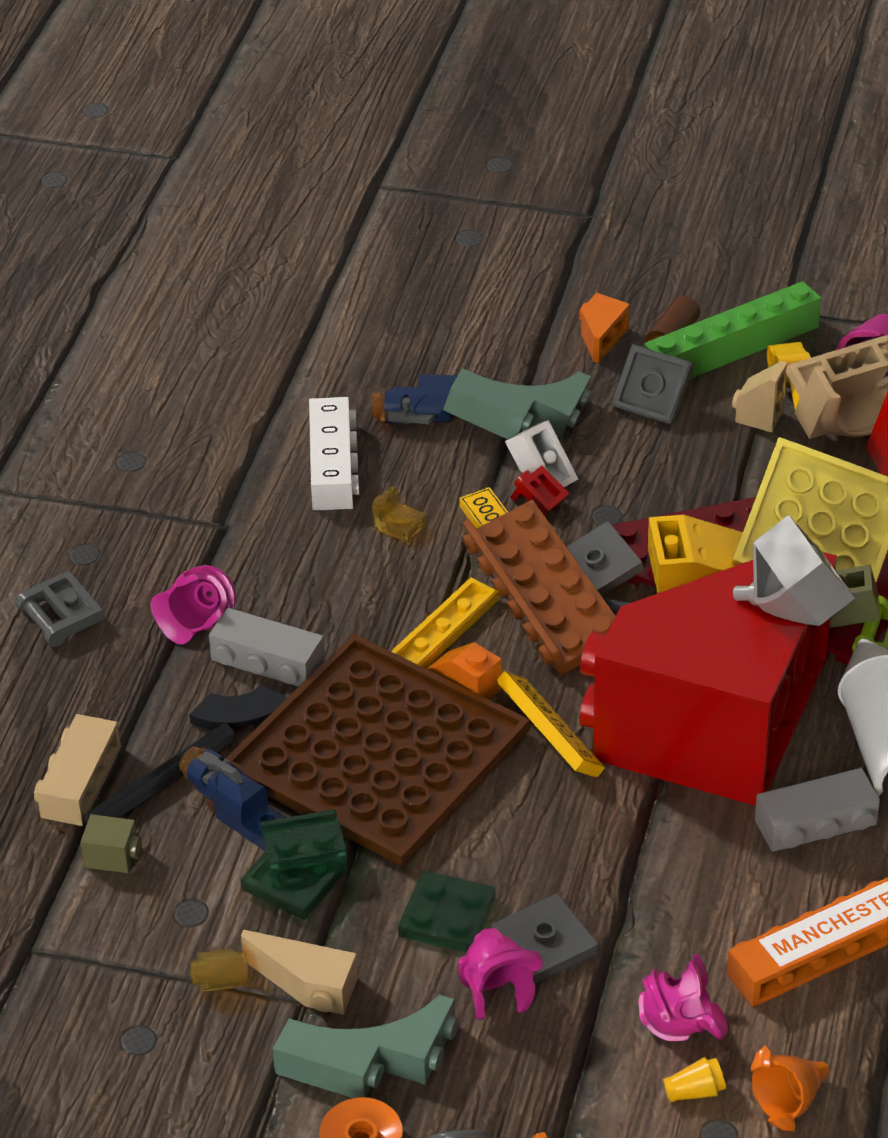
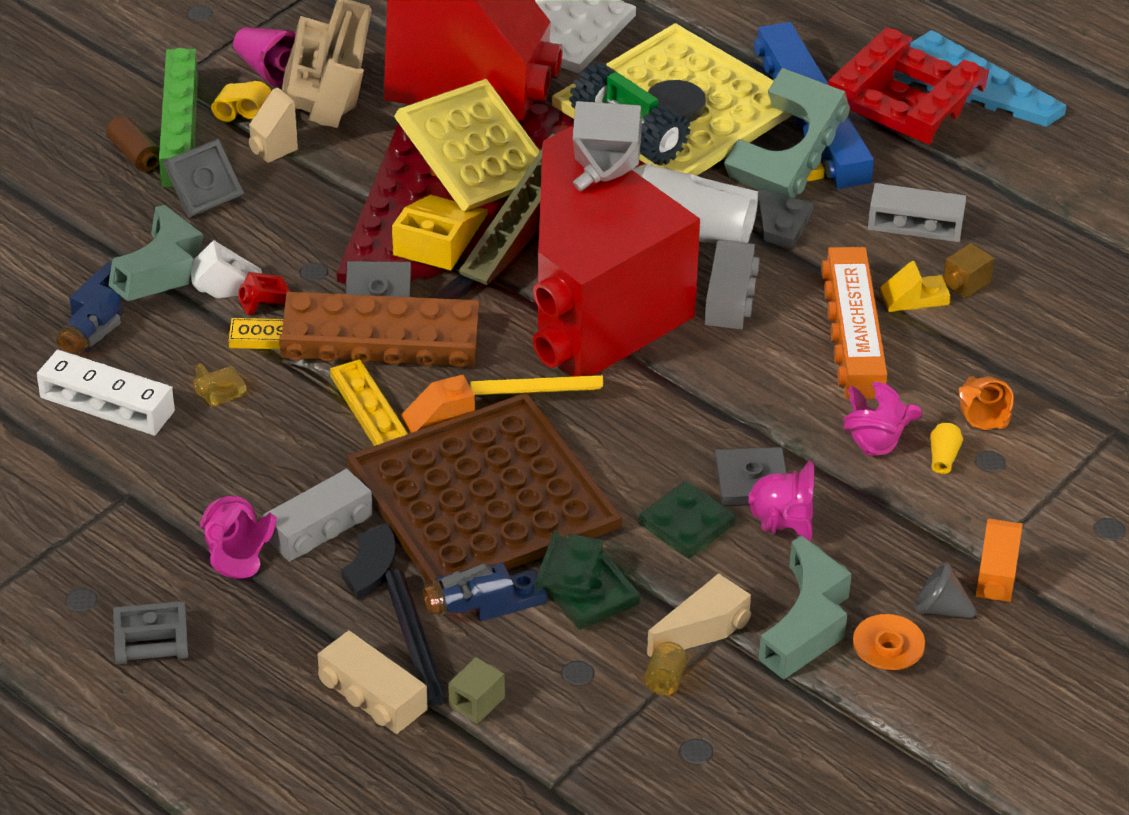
camera: 65 degrees left, 0 degrees up
orange slope [579,292,630,363] -> none

